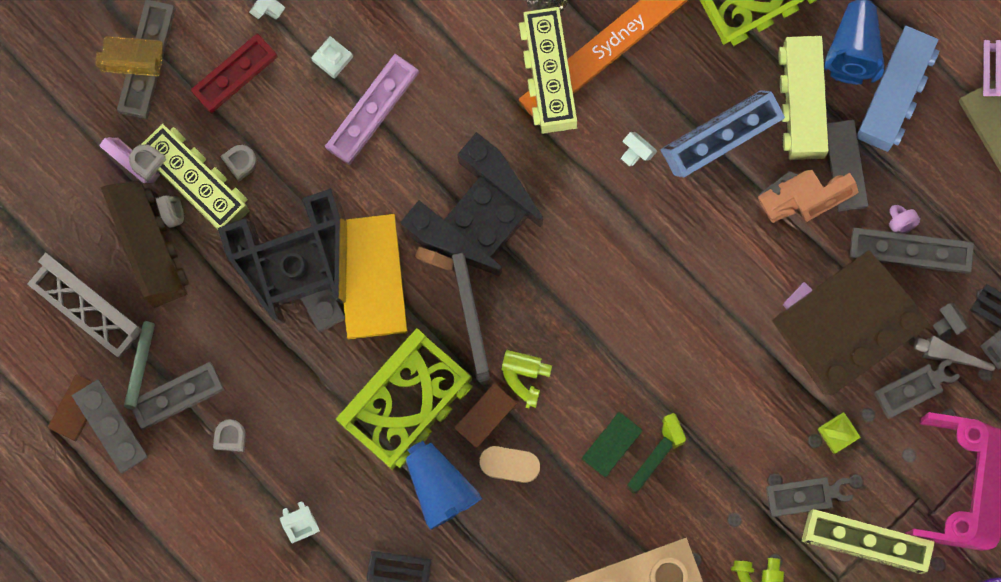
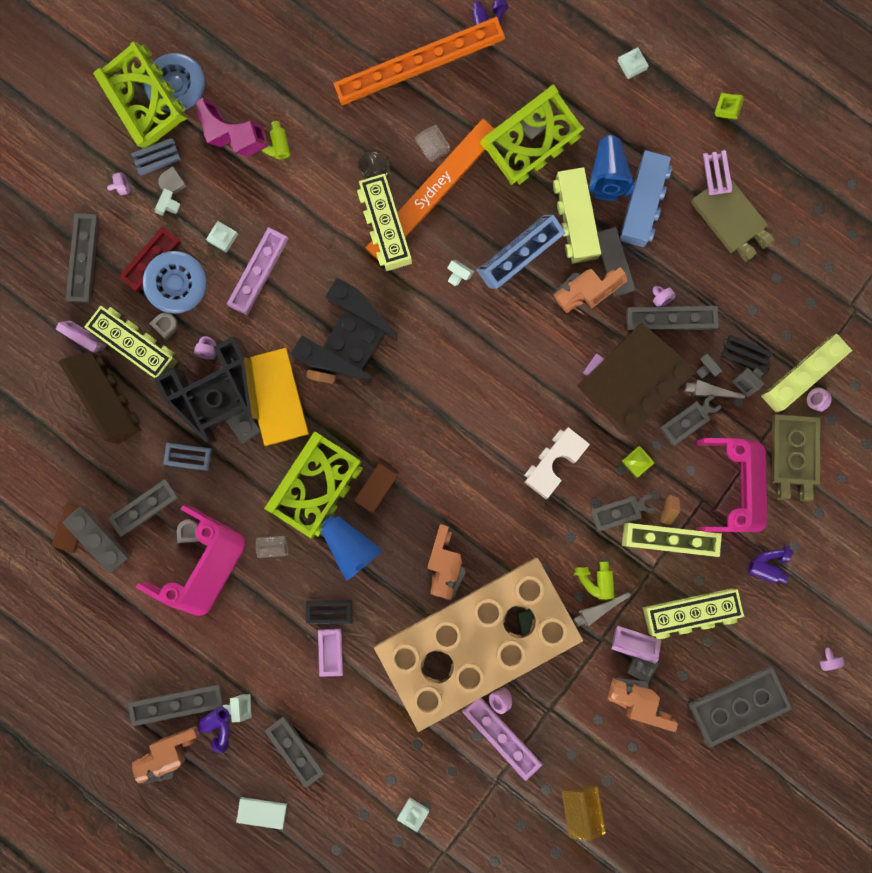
camera: 10 degrees left, 5 degrees up
light grey fence [27,252,141,359] -> none
clear yellow panel [95,36,163,76] -> none
sand green bar [124,321,155,409] -> none
light grey tile [129,145,166,182] -> none
light grey tile [156,196,184,228] -> none
light aqua tile [280,502,320,543] -> none
dark grey tile [452,253,490,382] -> none
tan tile [480,446,540,483] -> none
lime plant [501,350,552,408] -> none
dark green tile [581,412,643,478] -> none
dark green tile [626,437,673,494] -> none
lime tile [662,413,686,448] -> none
none -> dark pink windscreen [136,505,246,616]
none -> medium blue wheel [143,251,206,314]
none -> sand blue tile [163,443,213,471]
none -> lavender tile [194,336,217,360]
none -> clear piece [255,536,288,558]
none -> nougat plate [427,524,466,600]
none -> white arch [524,428,590,499]
none -> medium nougat tile [660,495,680,525]

